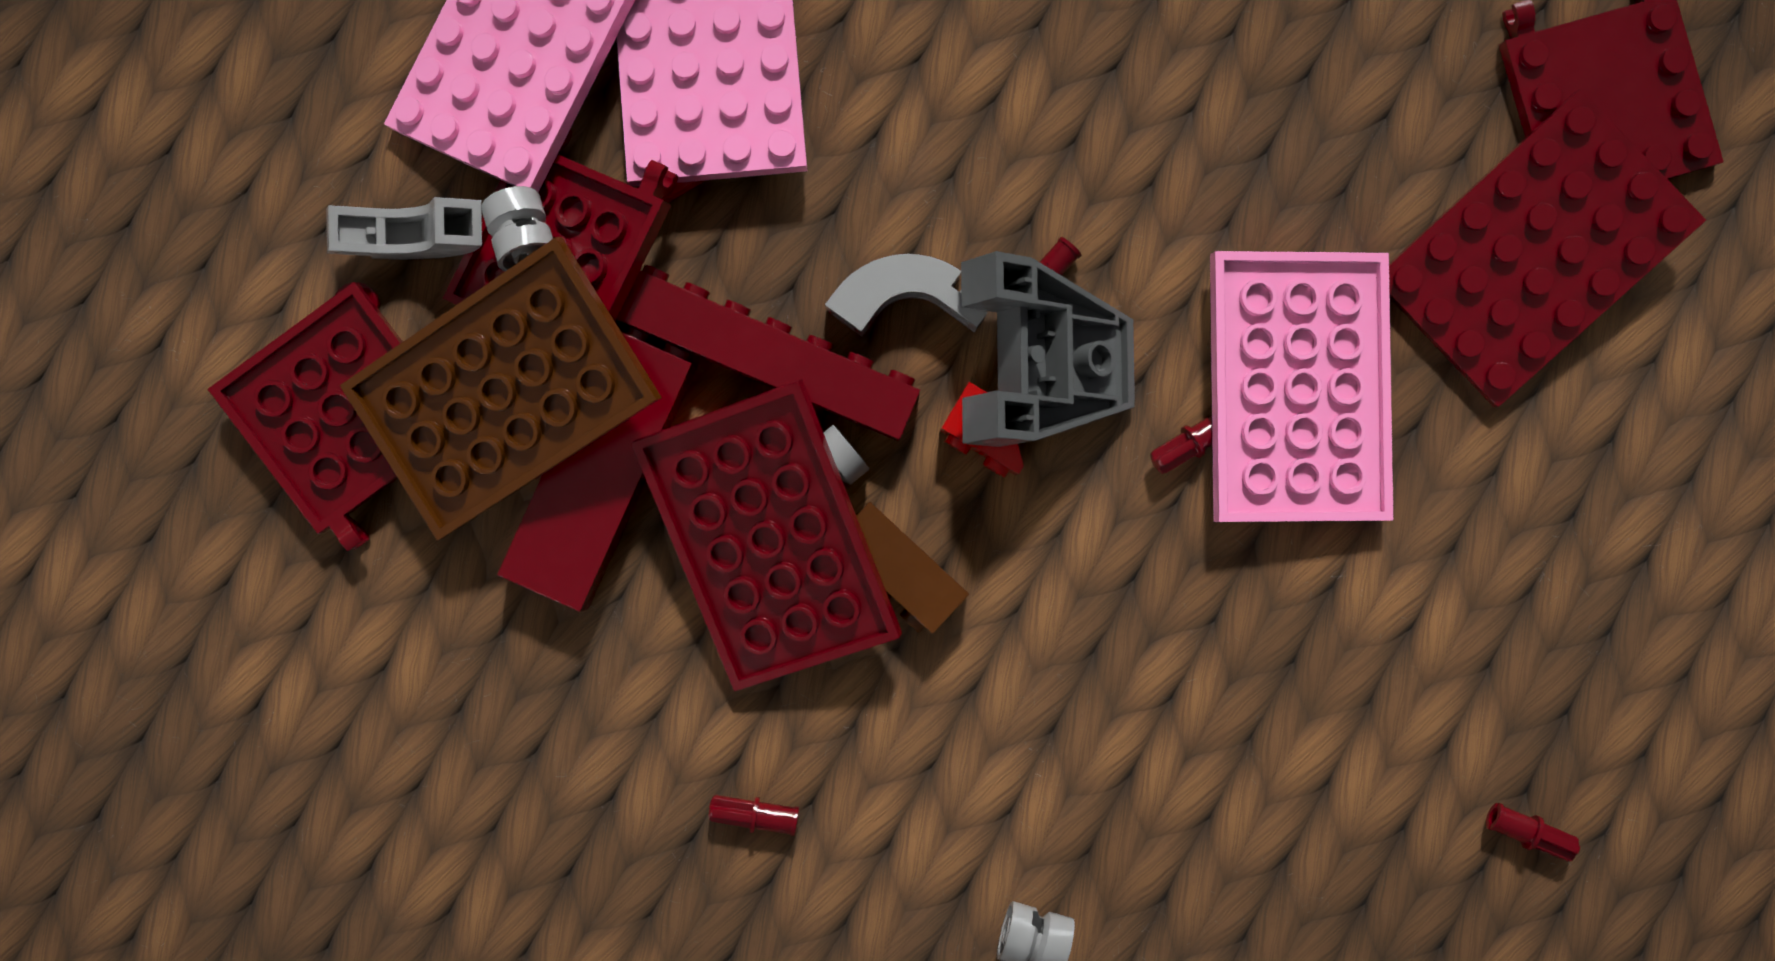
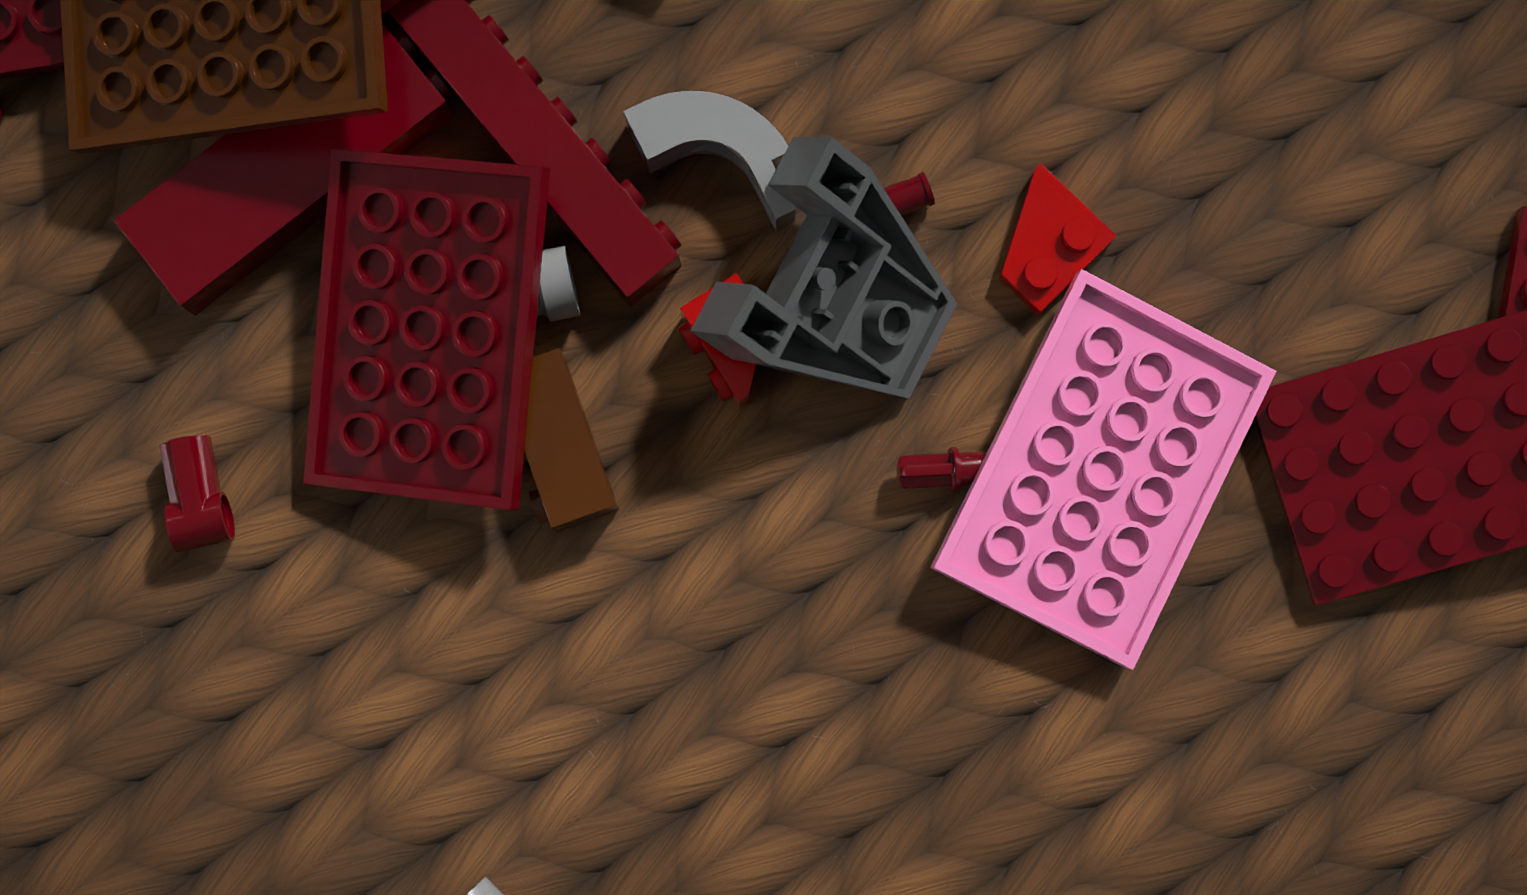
camera: 30 degrees right, 5 degrees down
dark red axle [708,795,799,836] -> none
none -> dark red piece [159,435,235,552]
none -> red wing [999,163,1117,316]

